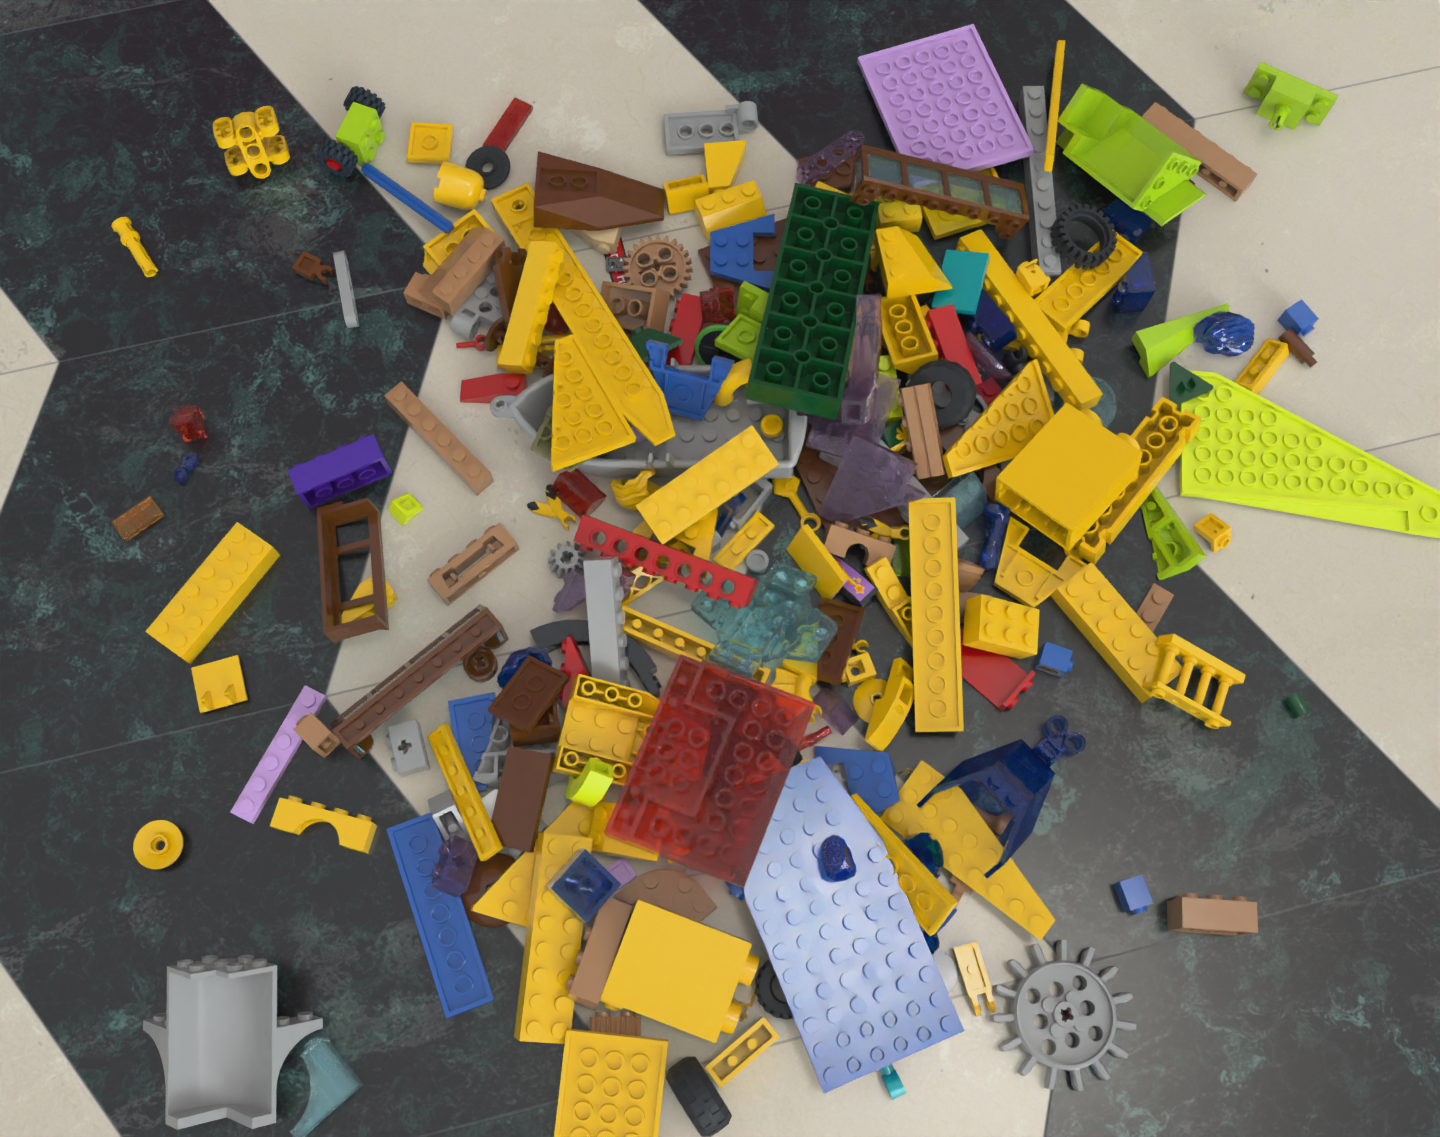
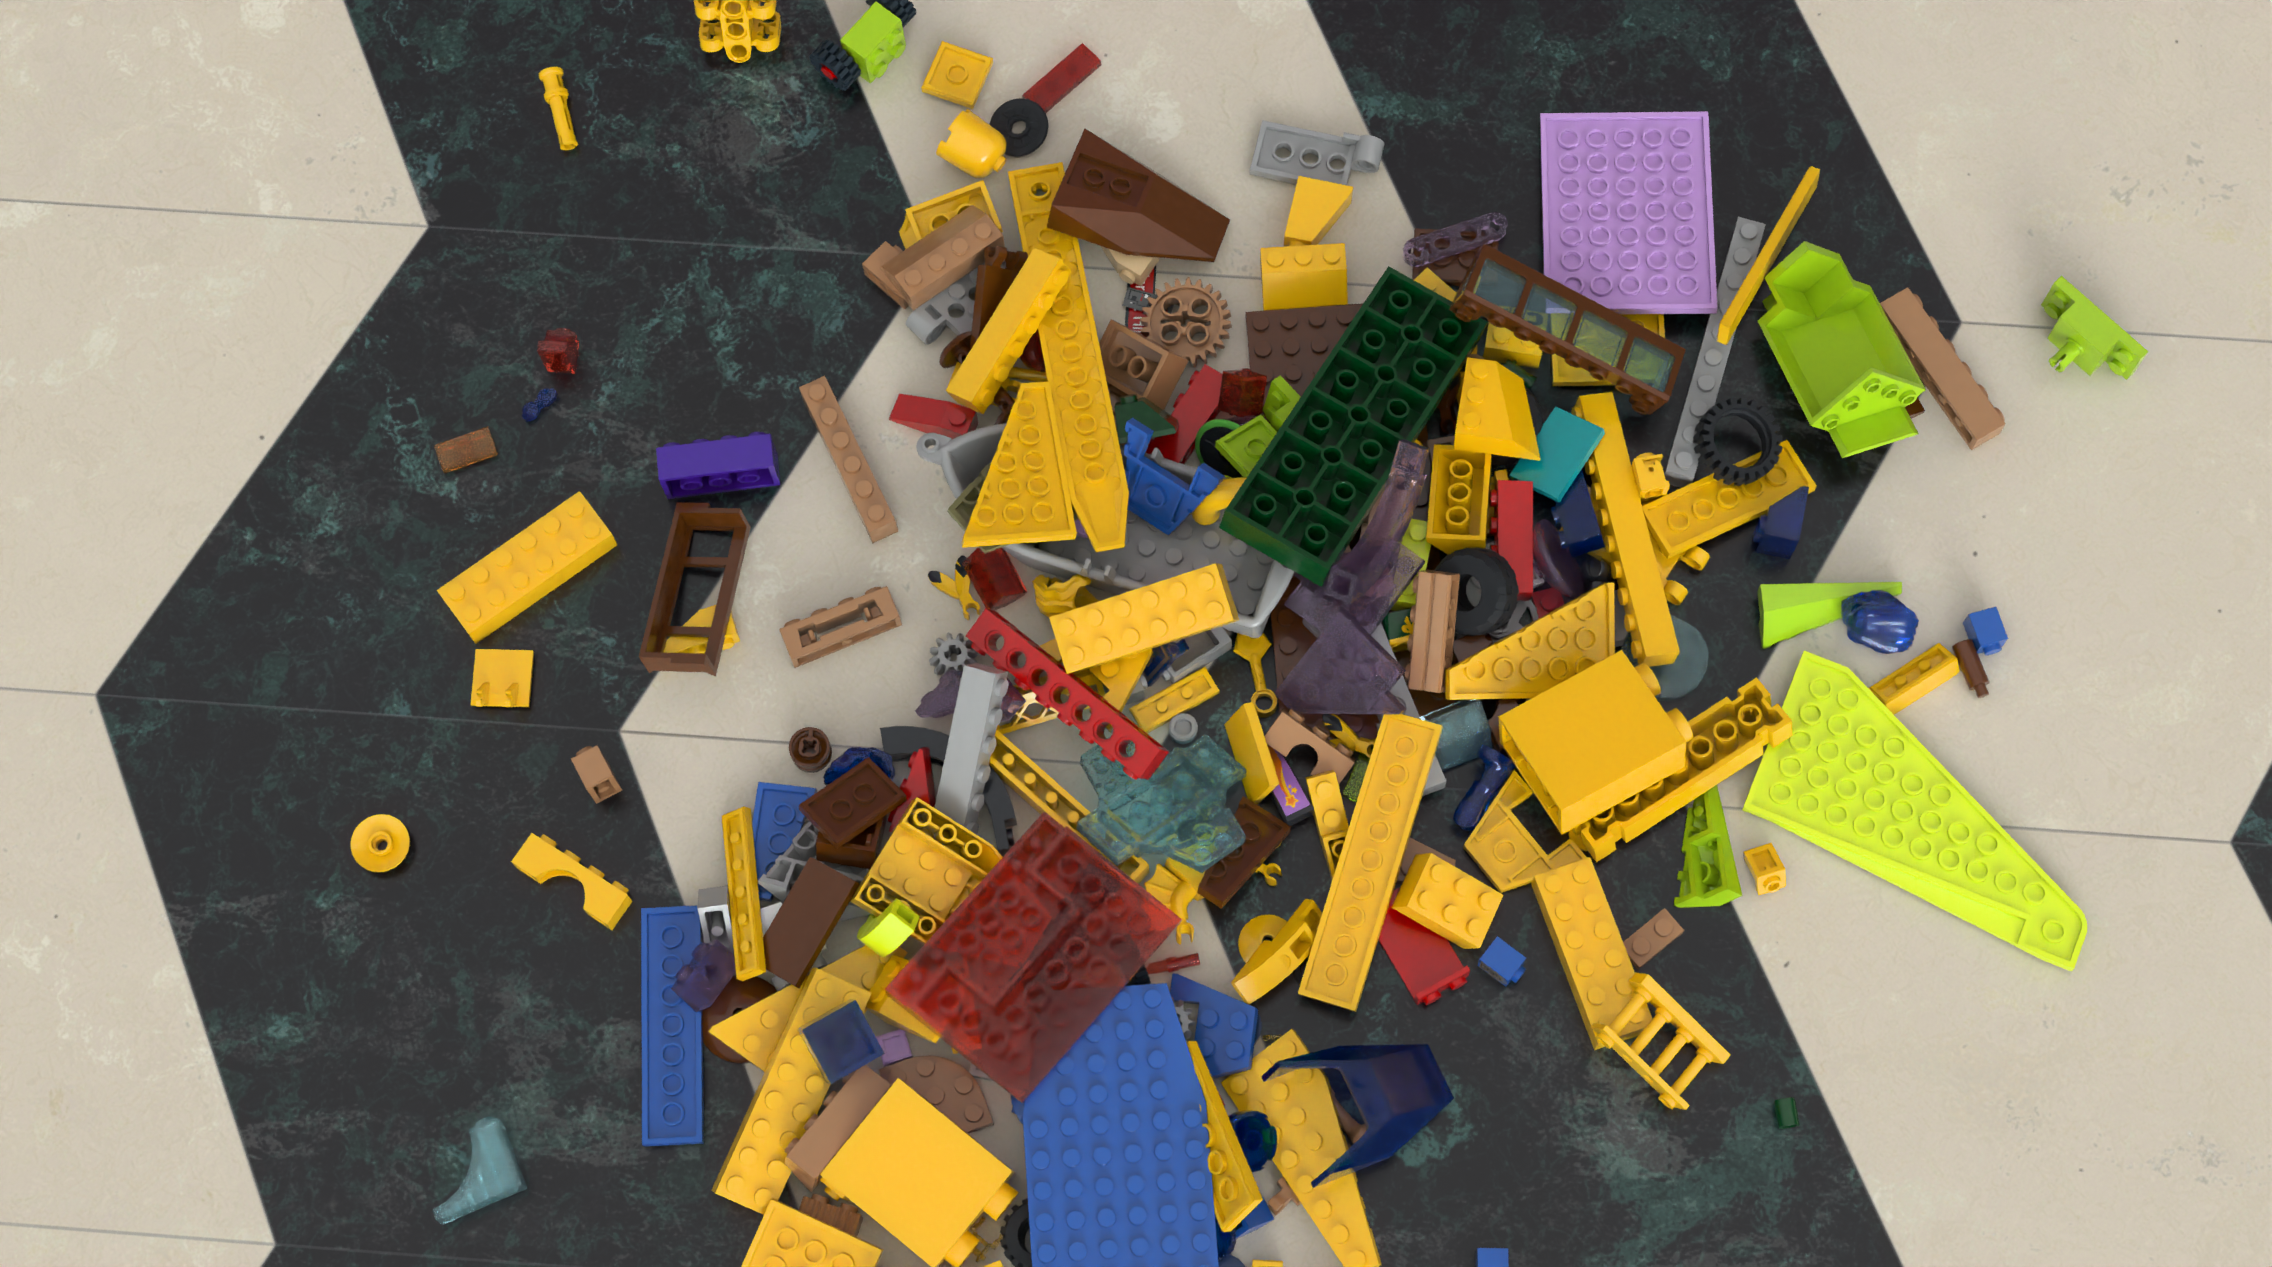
camera: 25 degrees right, 0 degrees up
light grey cylinder [143,955,323,1130] -> none
lavender plate [230,685,327,824] -> none
reddish brown plate [292,251,335,285] -> none
reddish brown window [330,604,509,759] -> none
light grey beam [333,250,359,329] -> none
blue axle [361,163,454,234] -> none
light grey brick [386,719,430,777] -> none
neon yellow slope [389,492,423,526] -> none
red hand [456,334,486,351] -> none
yellow brick [662,174,709,215] -> none
blue wing [710,214,775,293] -> none
yellow tile [760,414,783,438] -> none
slope [813,687,859,736] -> none
clear blue rock [821,835,856,881] -> none
yellow brick [842,652,877,687] -> none
medium nougat hat [958,558,985,592] -> none
clear blue piece [1032,714,1086,768] -> none
clear blue brick [1103,197,1153,245] -> none
dark green piece [1169,362,1213,405] -> none

